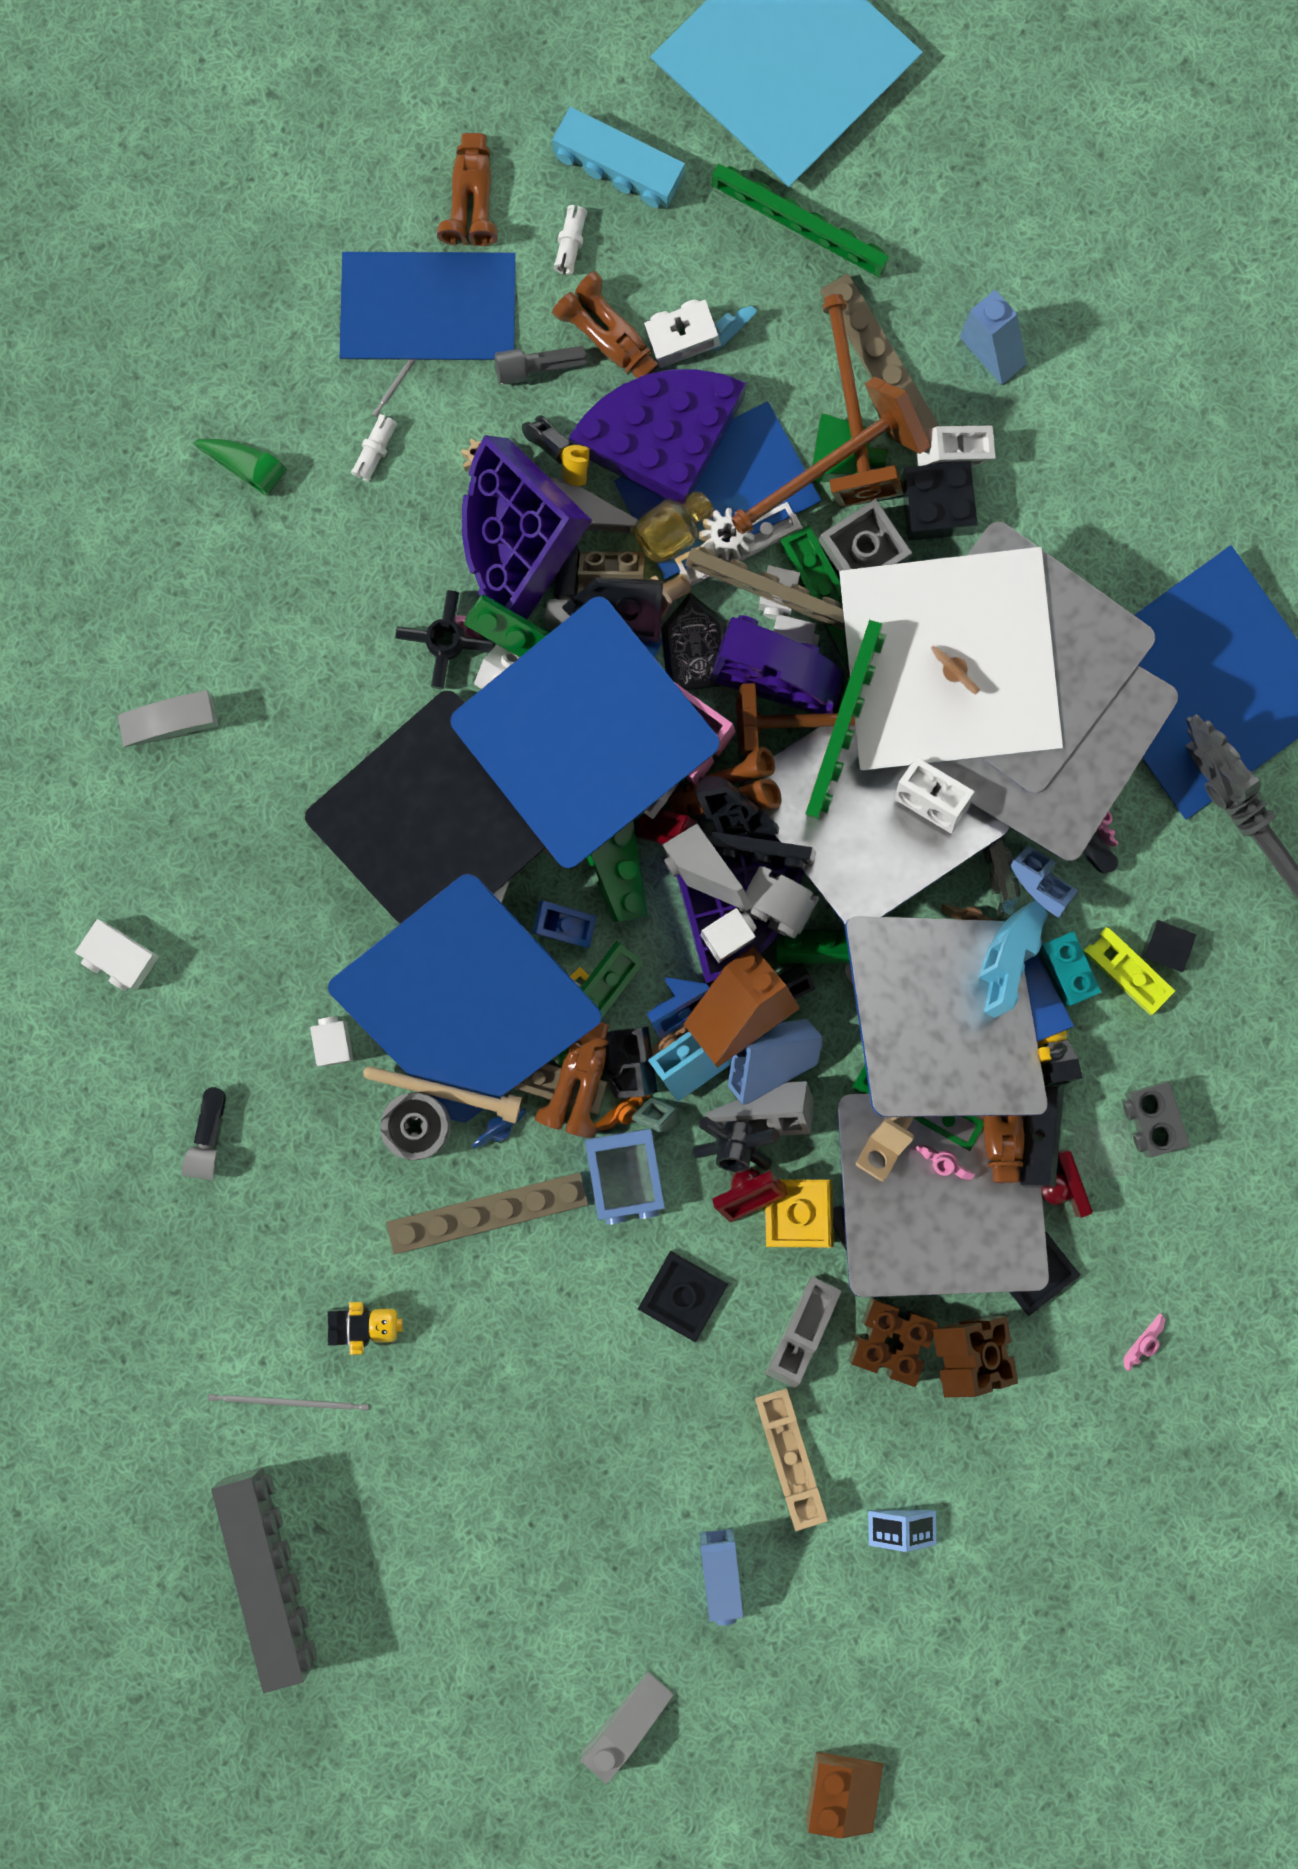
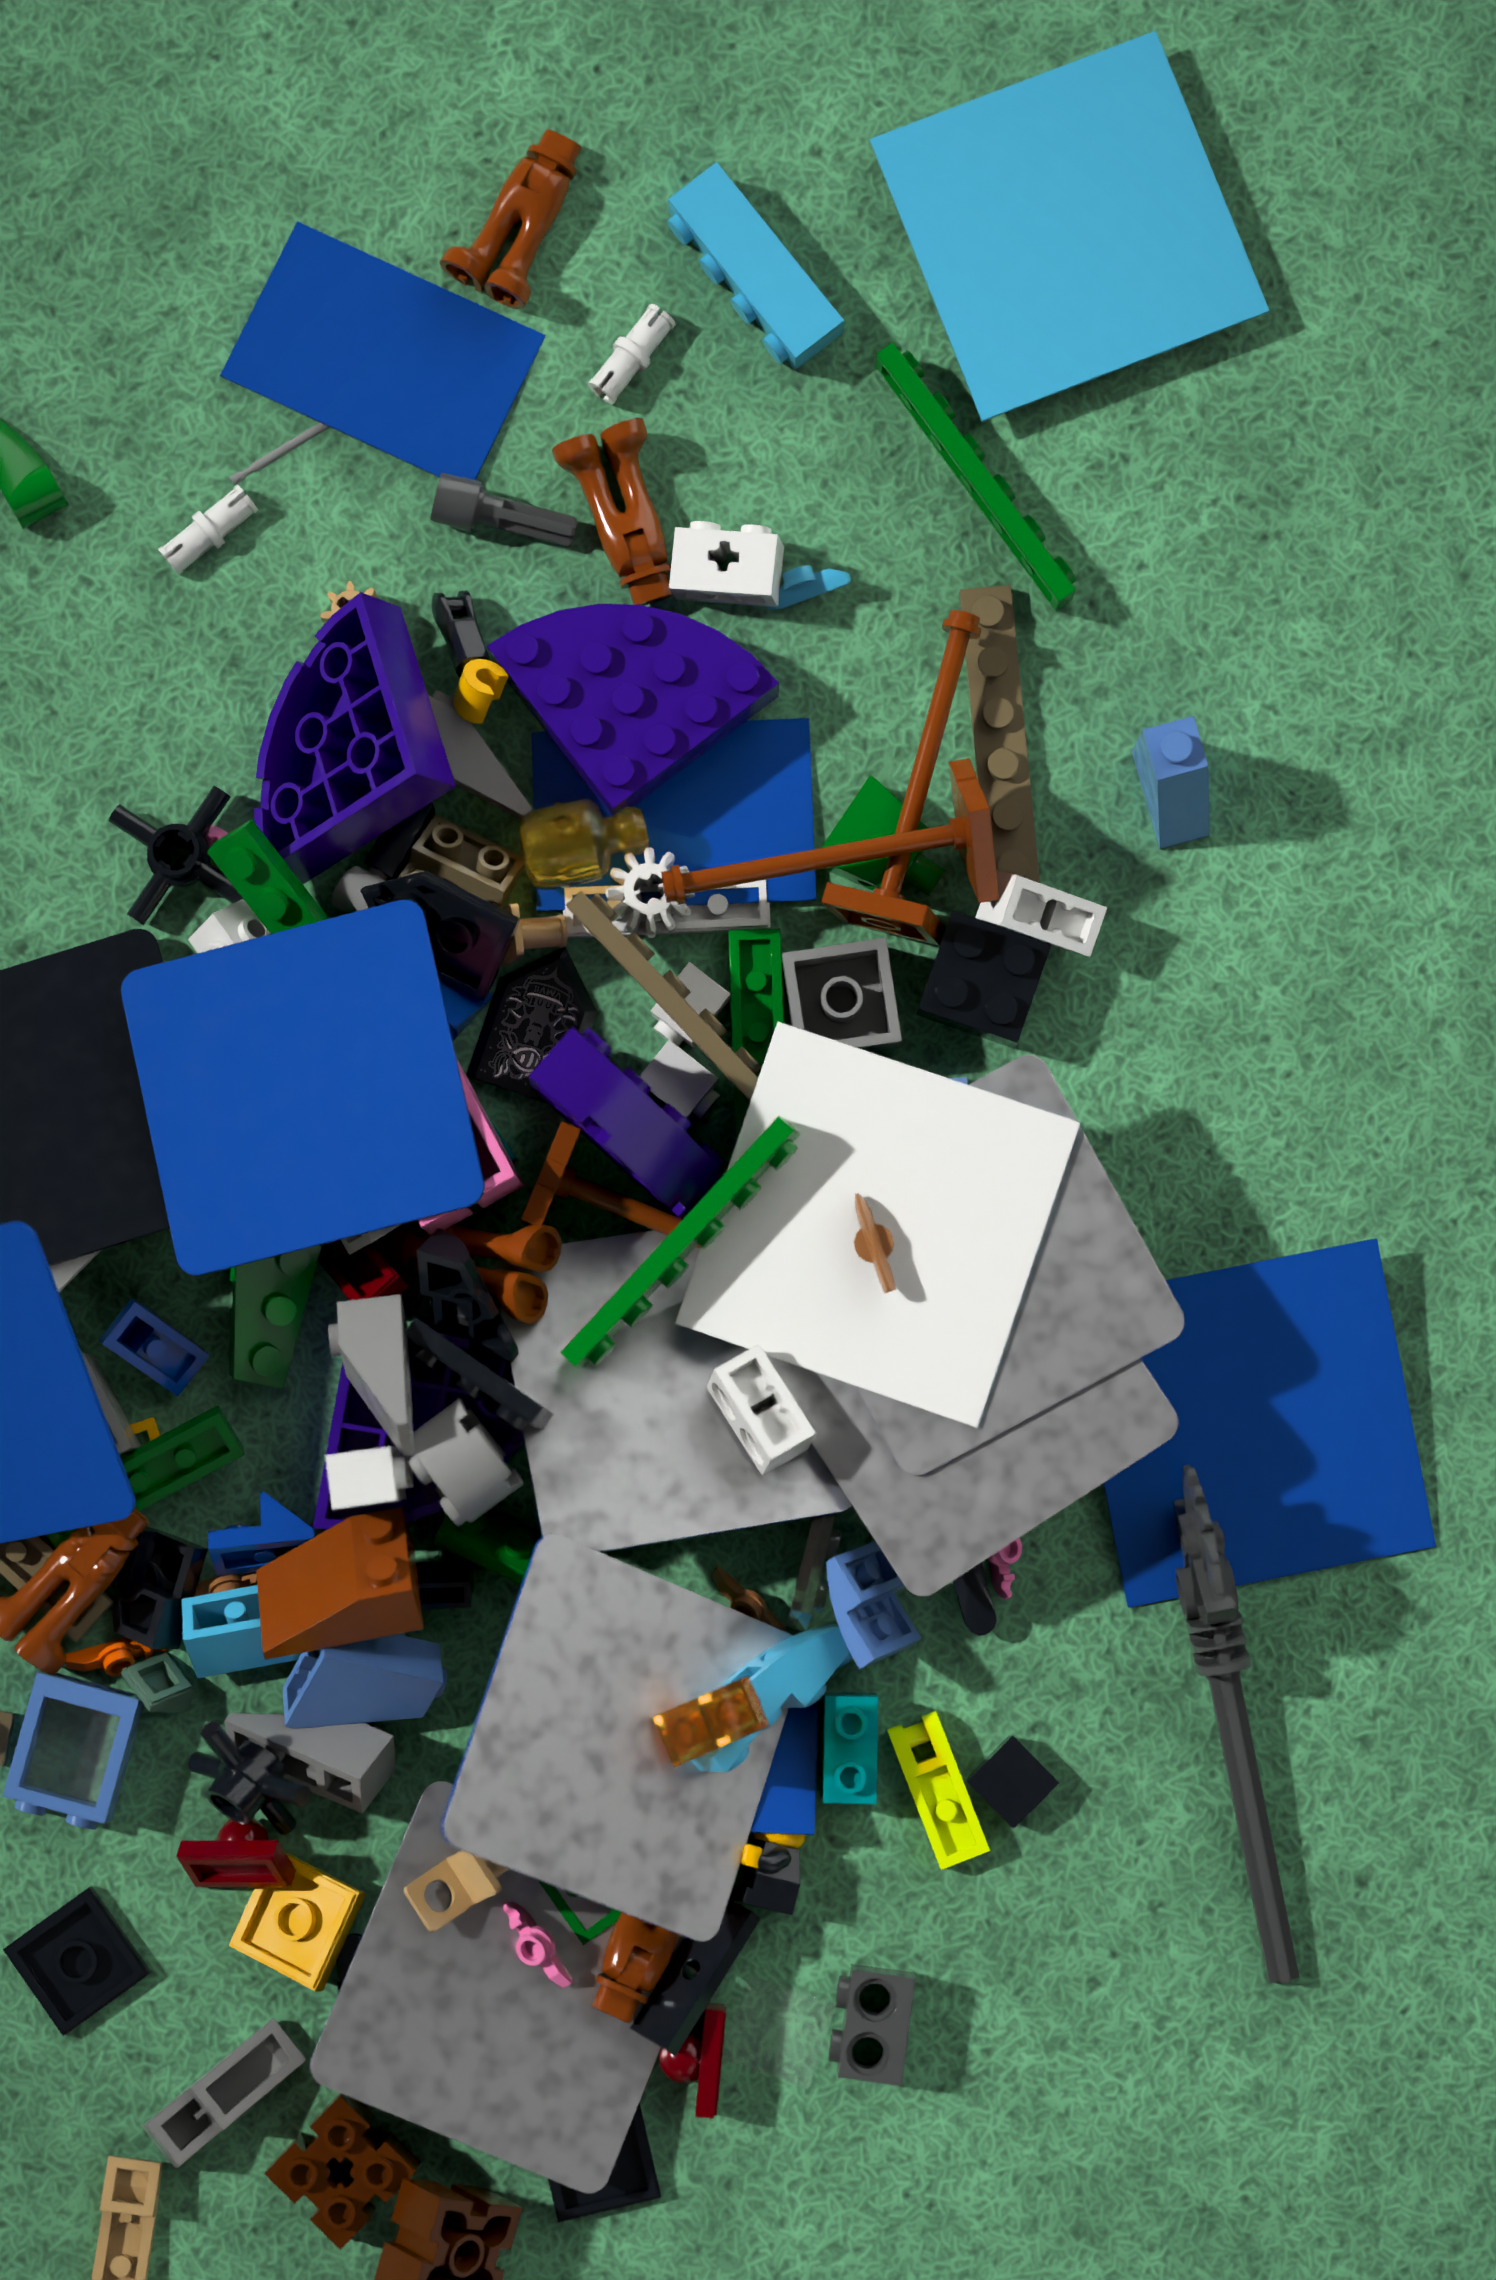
camera: 25 degrees right, 0 degrees up
none -> clear orange slope [652,1676,770,1767]

